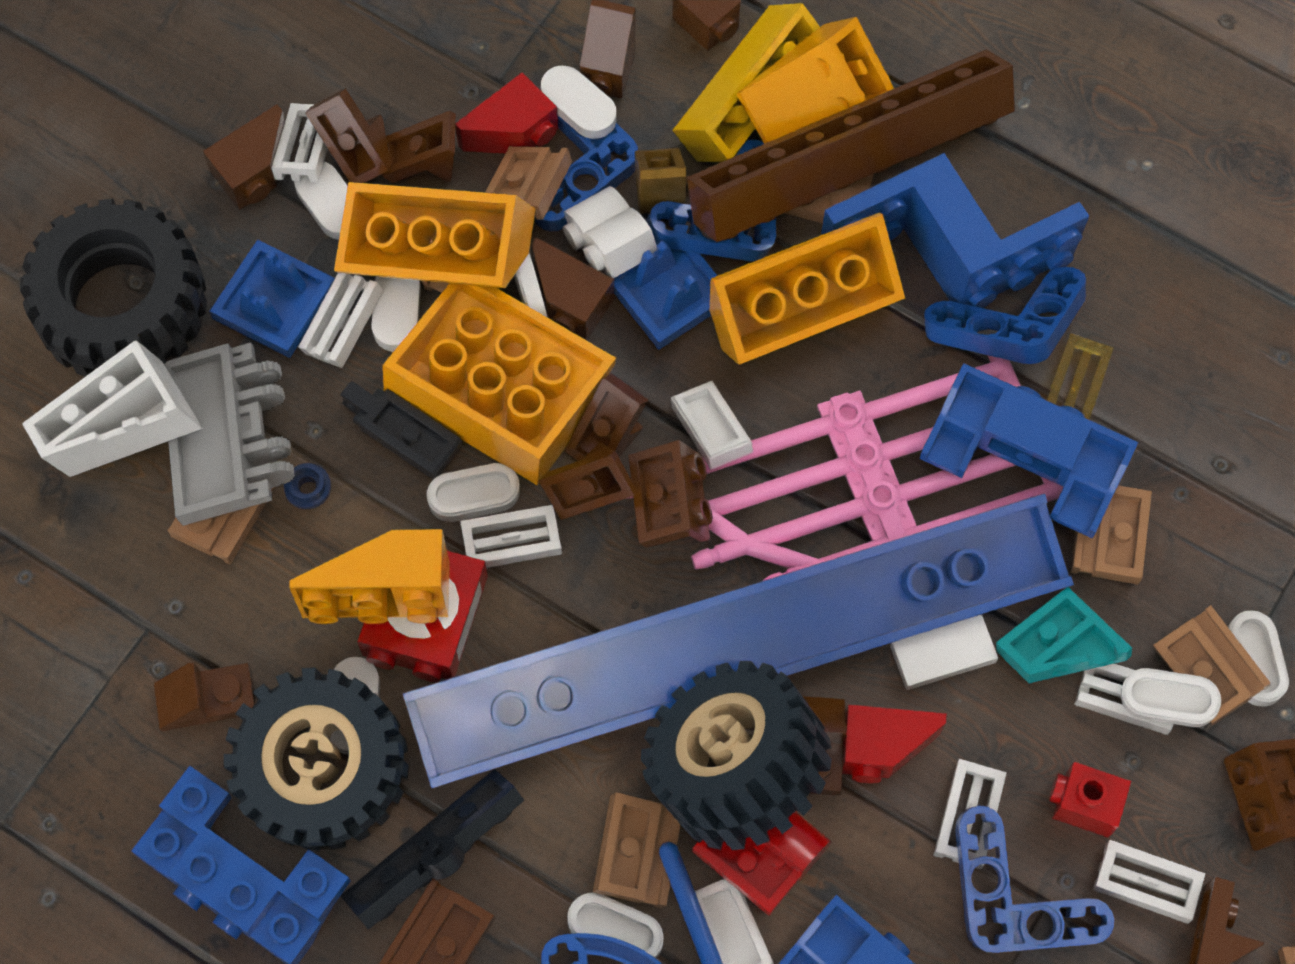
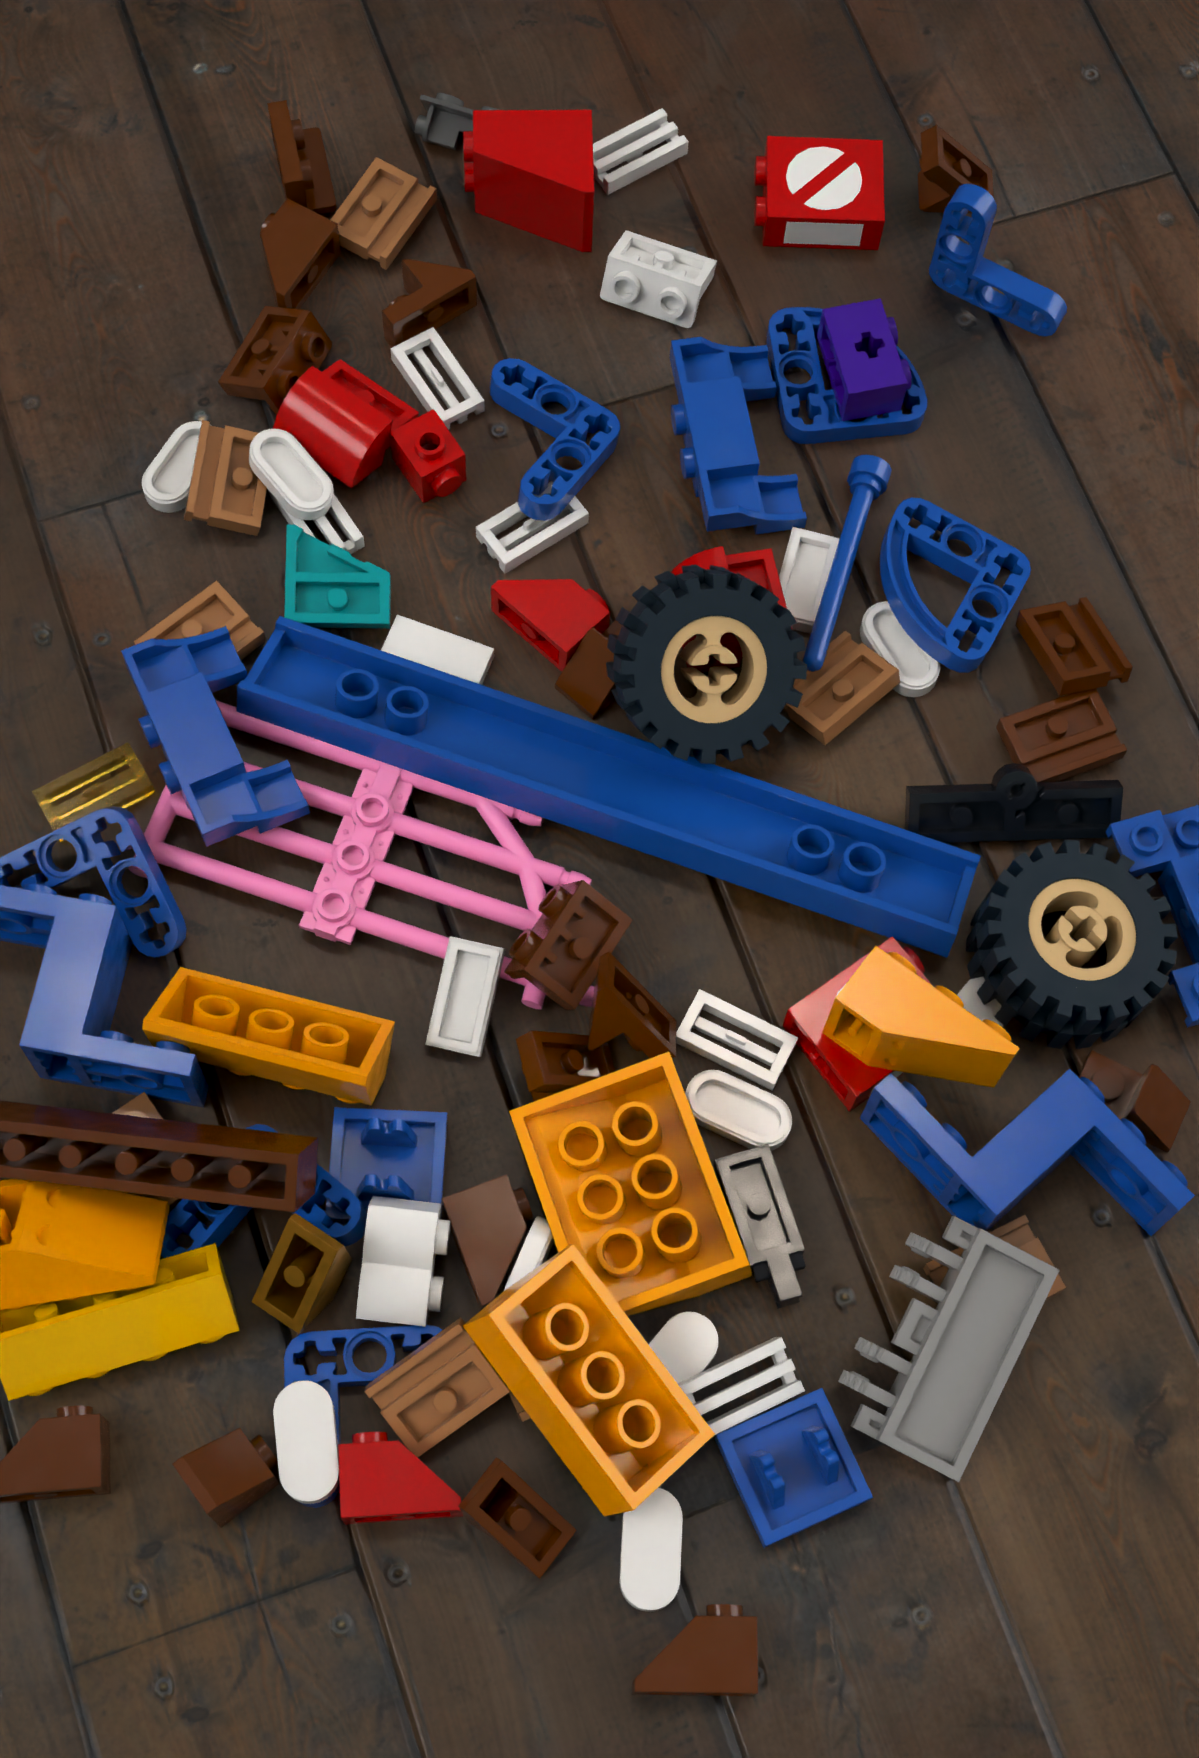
camera: 145 degrees left, 0 degrees up
black tyre [20,199,207,377] -> none
white wedge [22,340,203,477] -> none
white tile [272,103,328,182] -> none
dark blue plate [284,463,331,509] -> none
reddish brown slope [305,88,391,183] -> none
none -> red brick [273,359,419,488]
none -> blue bracket [860,1069,1195,1236]

